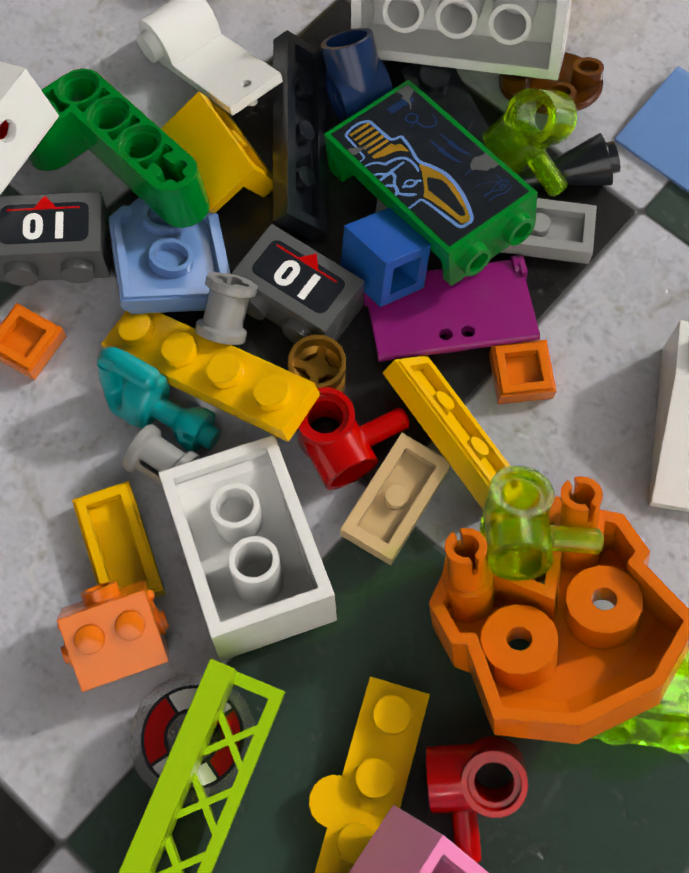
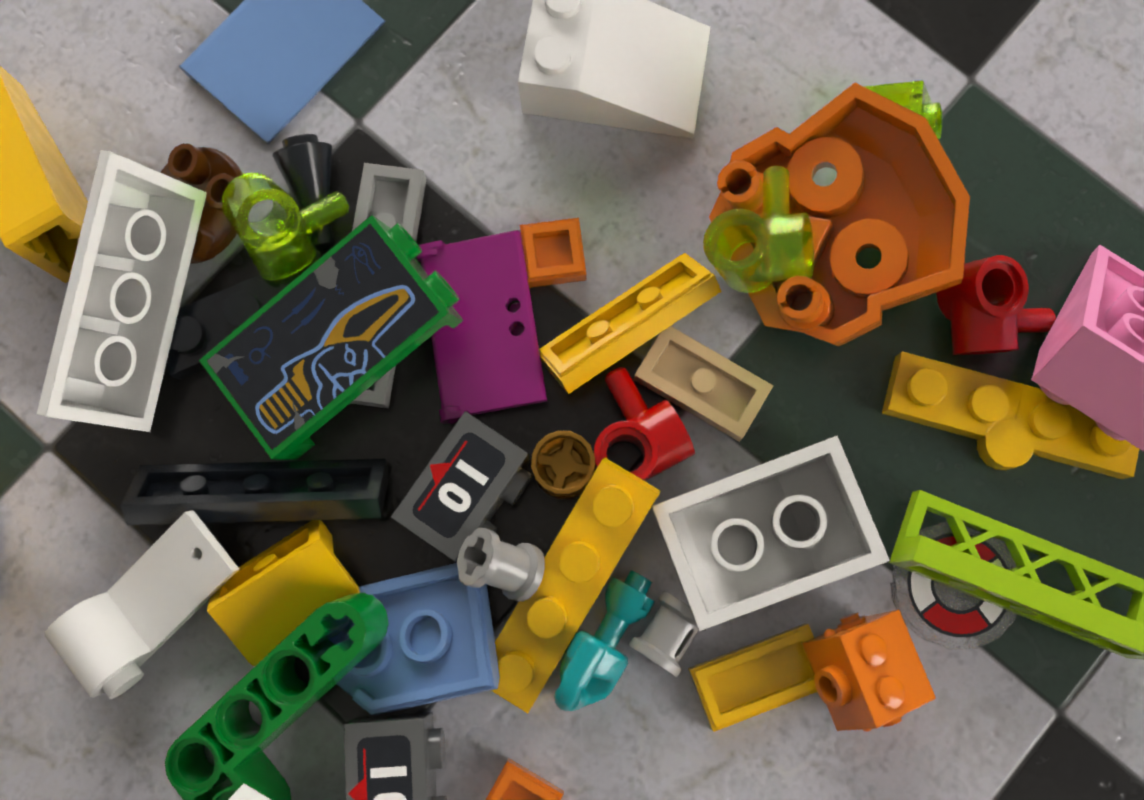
camera: 85 degrees left, 10 degrees up
dark blue piece [321,28,393,123] -> none
blue brick [340,208,431,307] -> none

